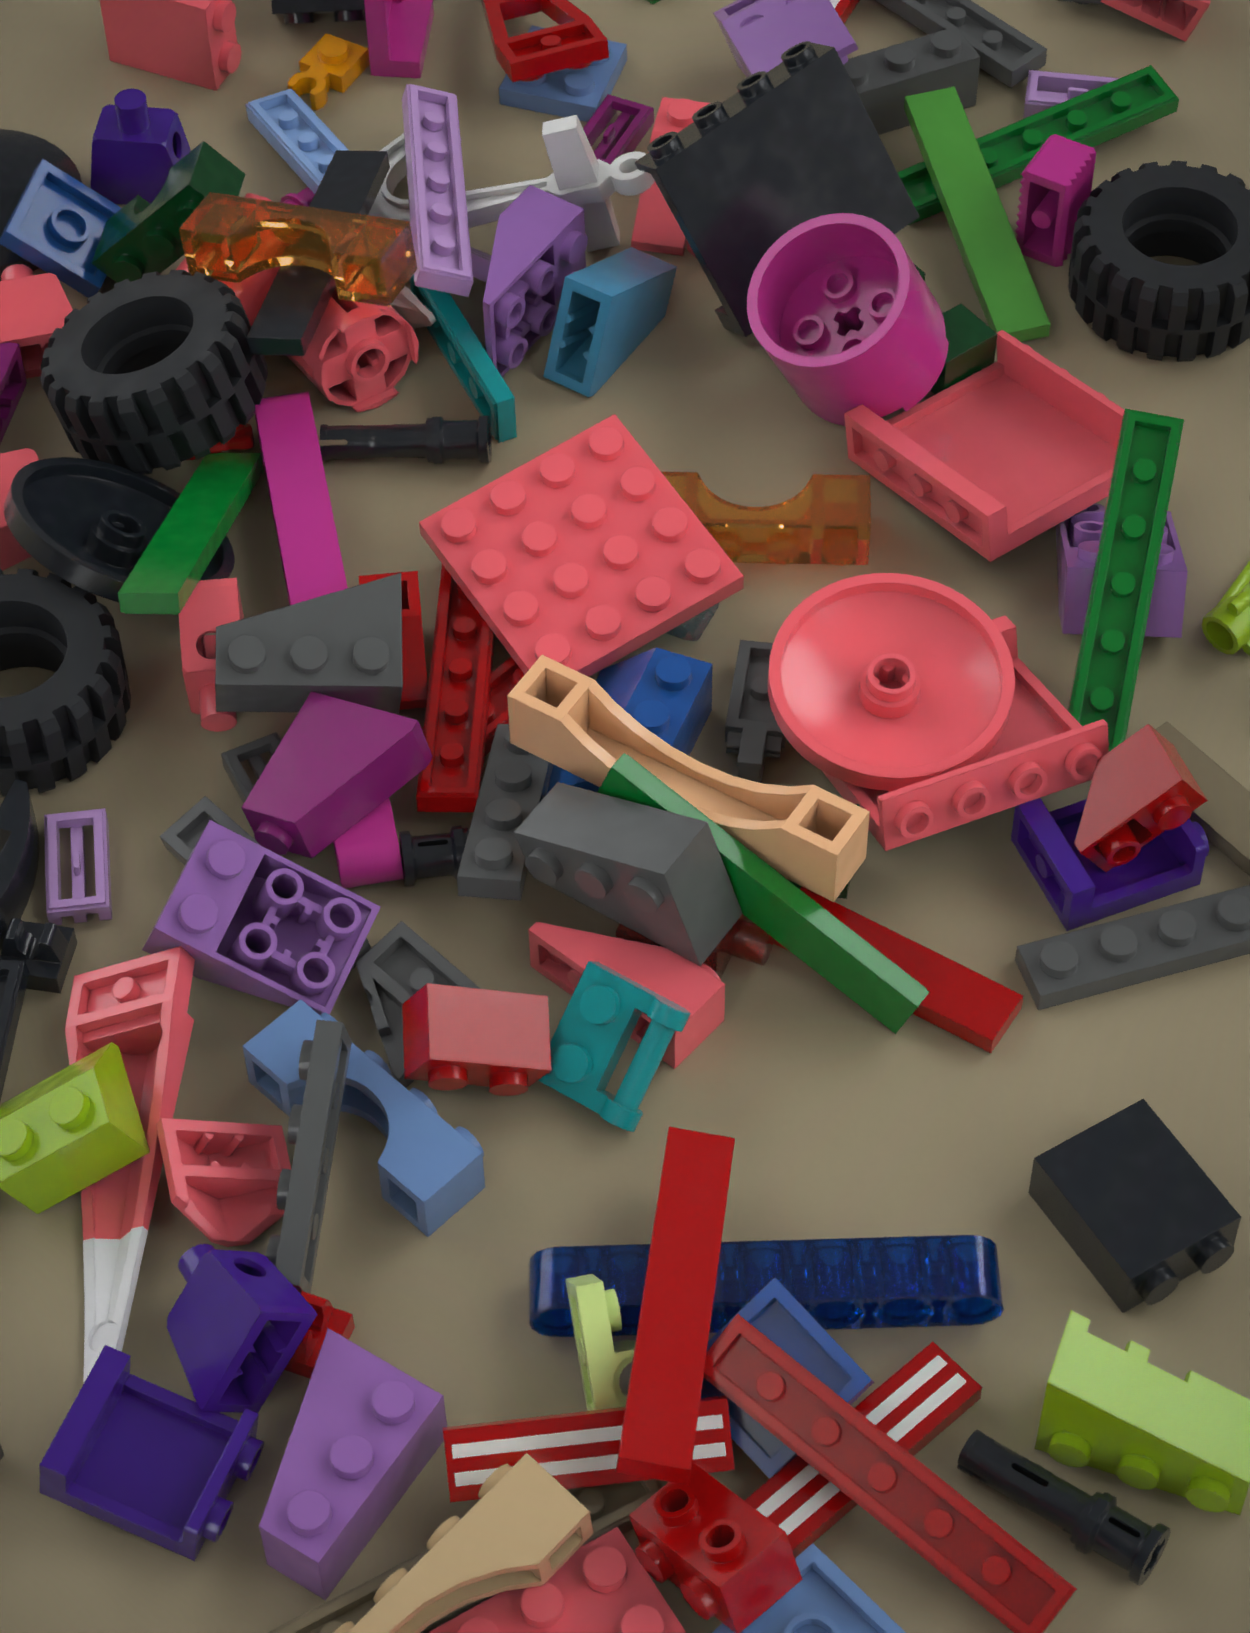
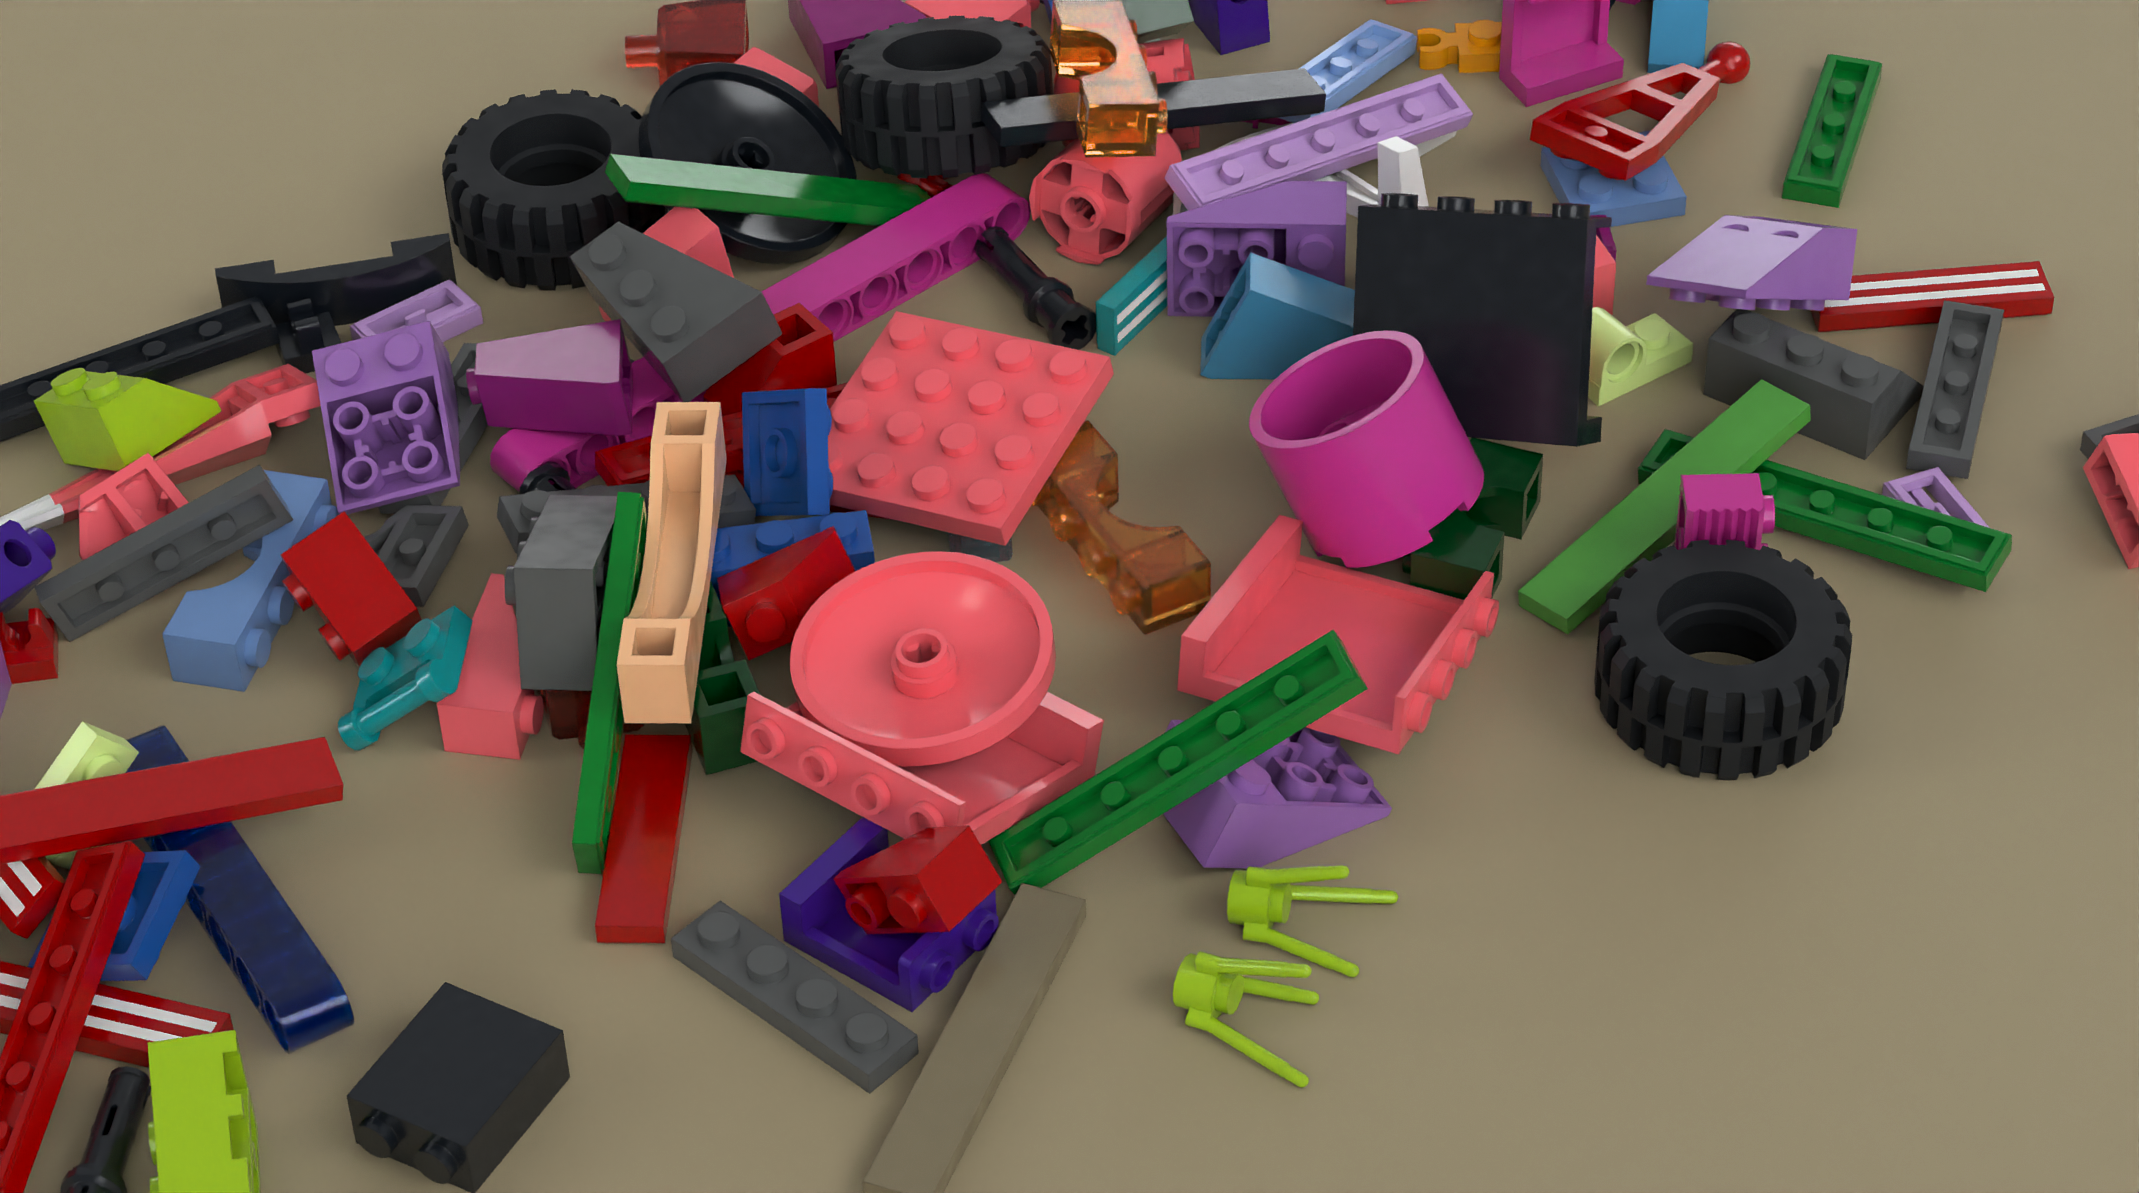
camera: 60 degrees right, 10 degrees down
none -> red slope [717,526,856,661]
none -> blue plate [742,388,833,516]

